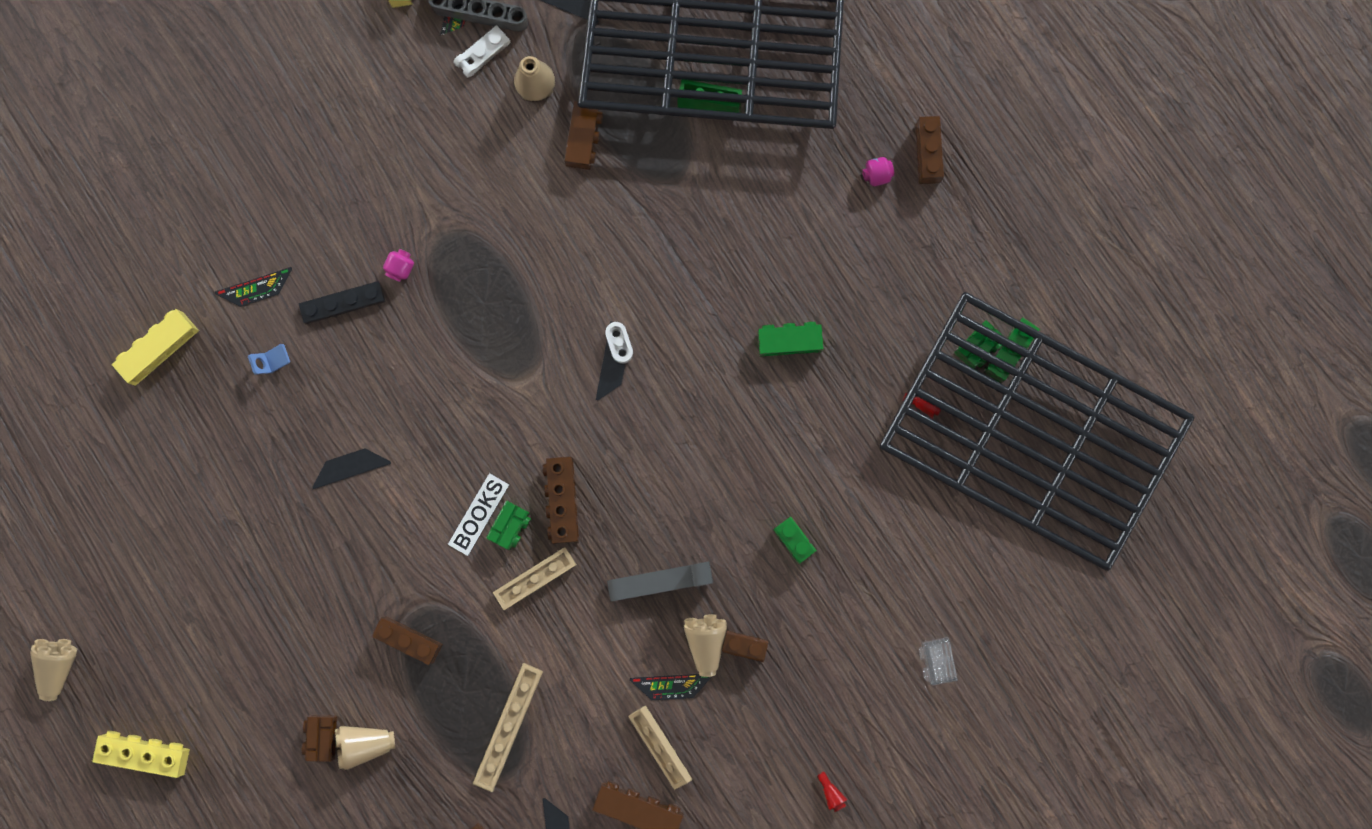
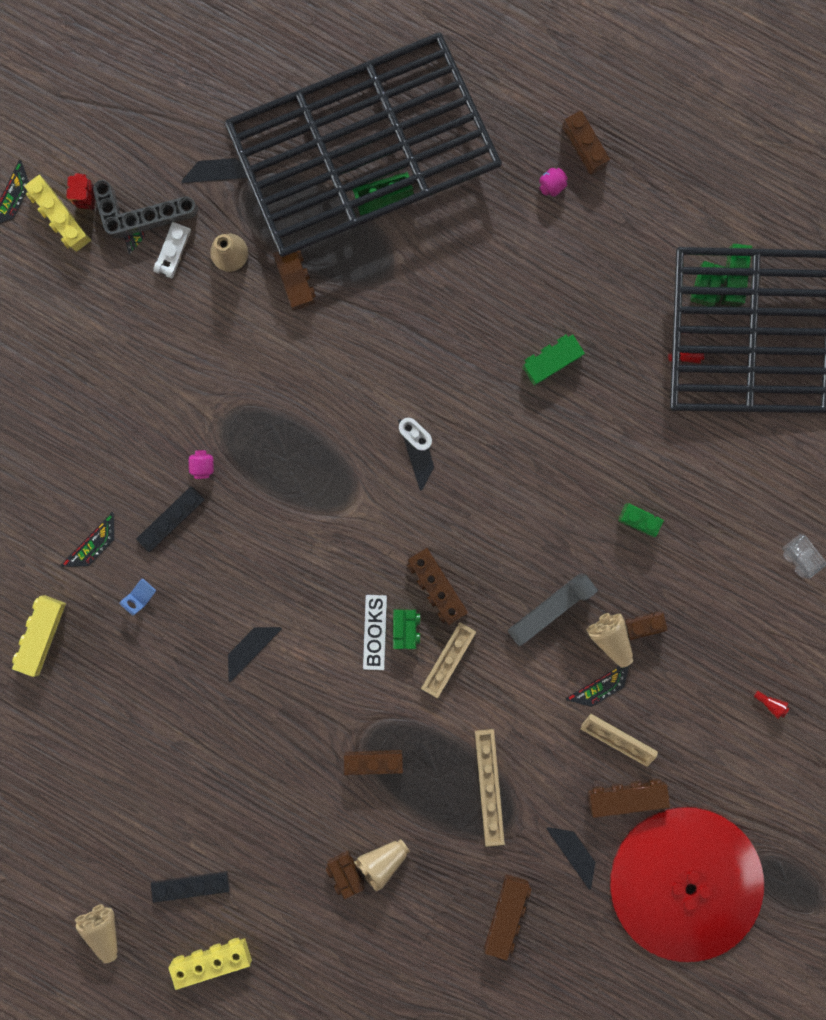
camera: 35 degrees left, 5 degrees up
none -> black plate [151,871,230,903]

